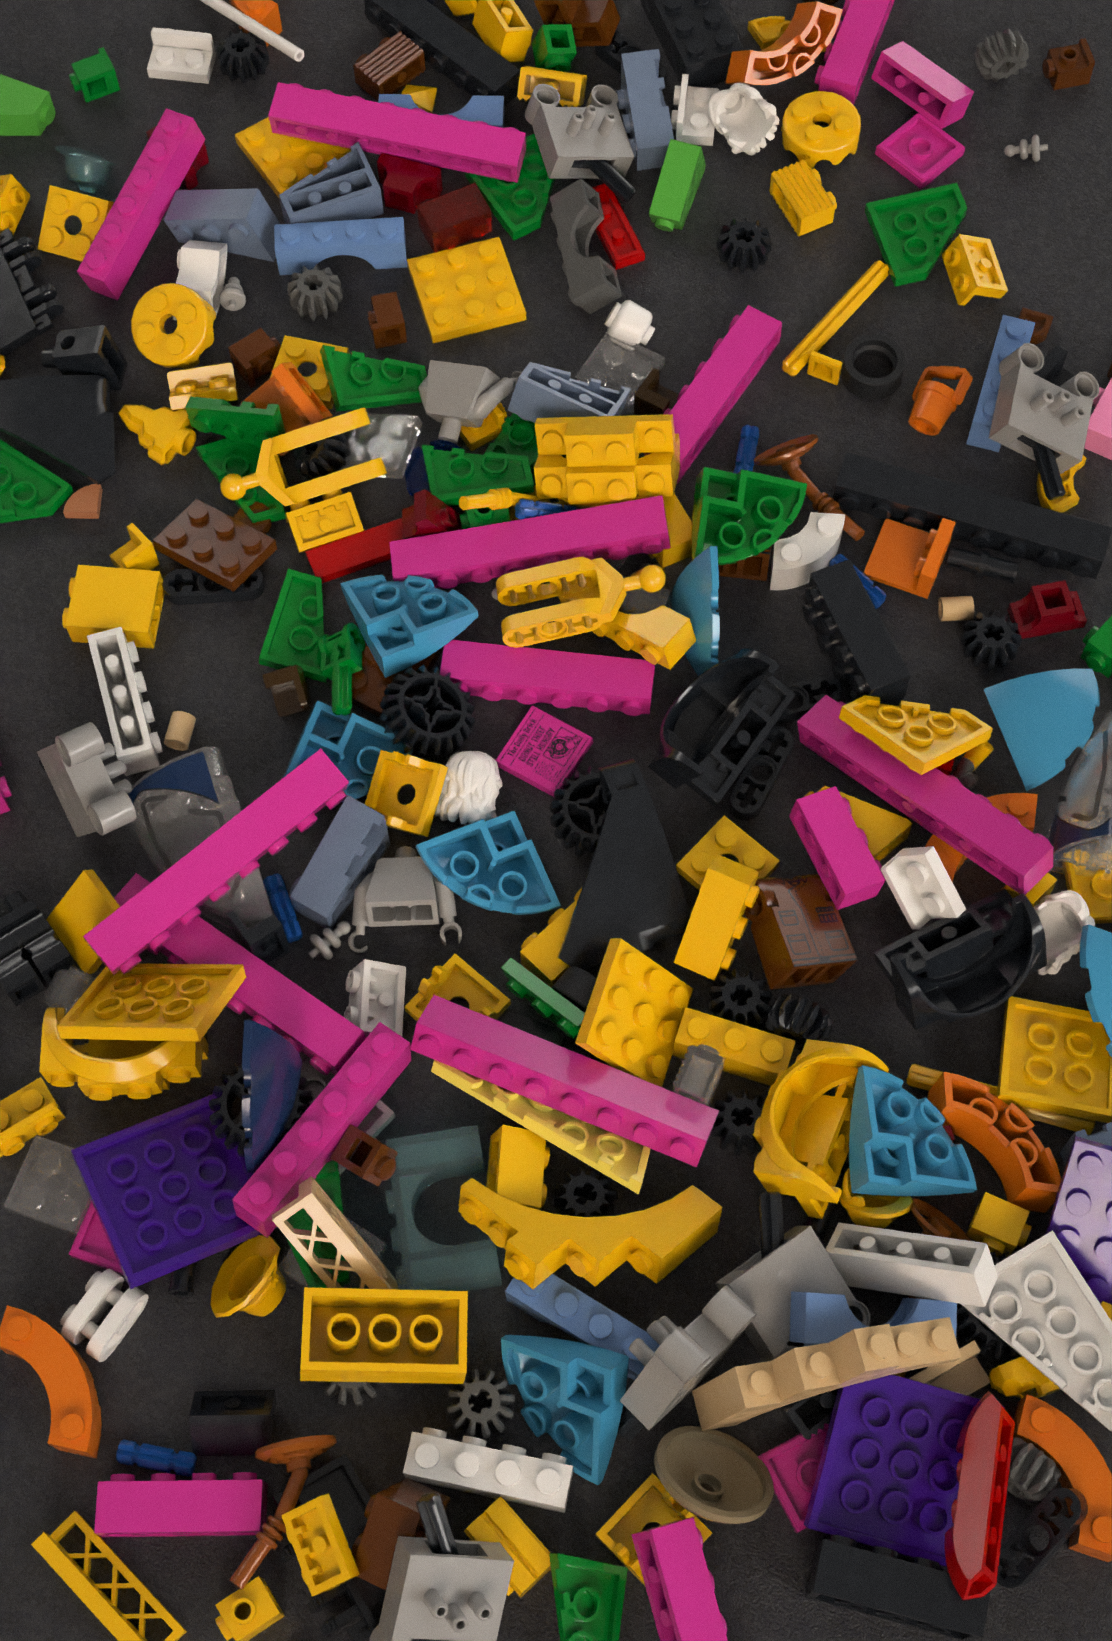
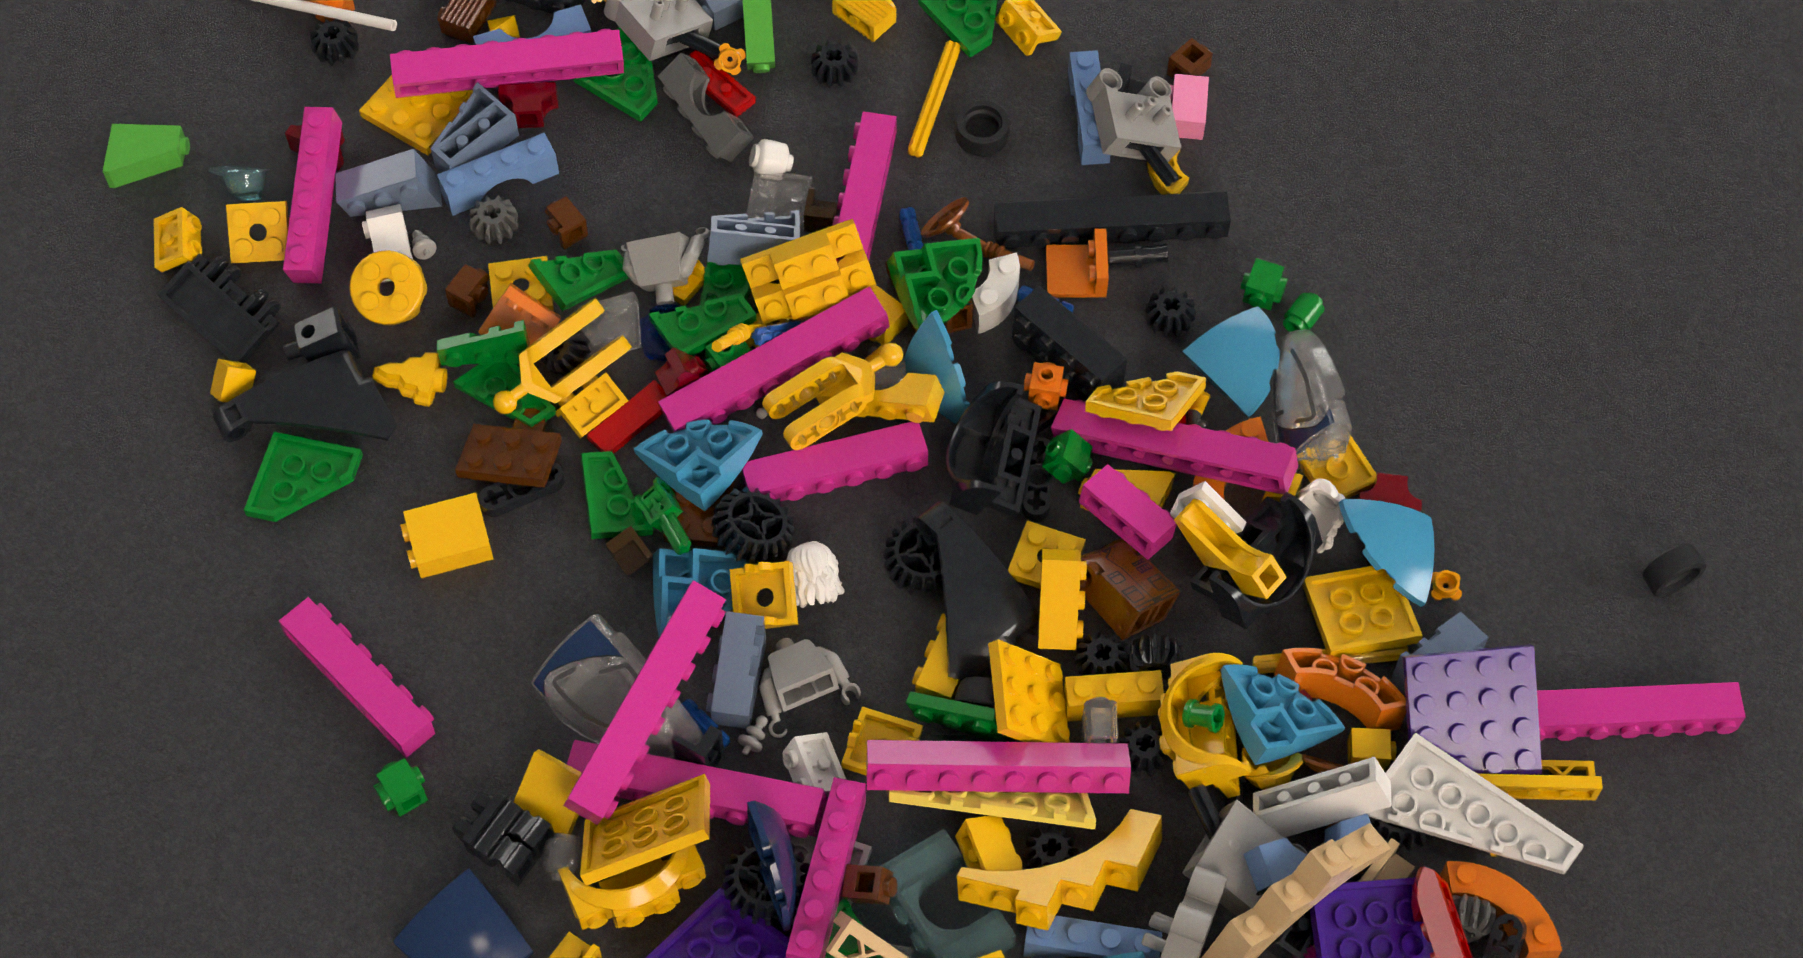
camera: 25 degrees left, 5 degrees down
light grey piece [37,722,137,837] -> none
nougat tile [63,484,103,519] -> none
green brick [68,47,120,103] -> none
white brick [87,627,163,776] -> none
yellow panel [109,523,160,571] -> none
white bracket [147,27,216,84] -> none
tan hinge [164,711,196,751] -> none
yellow bracket [167,362,238,410] -> none
yellow plate [407,237,526,344] -> none
dark azure brick [415,811,561,915] -> none
clear red brick [417,183,492,253] -> none
dark pink tile [496,706,593,797] -> none
yellow slope [807,351,842,385] -> none
orange piece [908,366,973,436] -> none
tan hinge [938,596,974,622] -> none
yellow rock [989,1357,1061,1399] -> none
dark red brick [1007,580,1087,639] -> none
reddish brown tile [1019,307,1054,345] -> none
none -> light orange plate [714,43,746,75]
none -> orange brick [1023,362,1068,411]
none -> green brick [1042,429,1093,484]
none -> yellow arch [1174,499,1287,599]
none -> green bush [1182,699,1225,733]

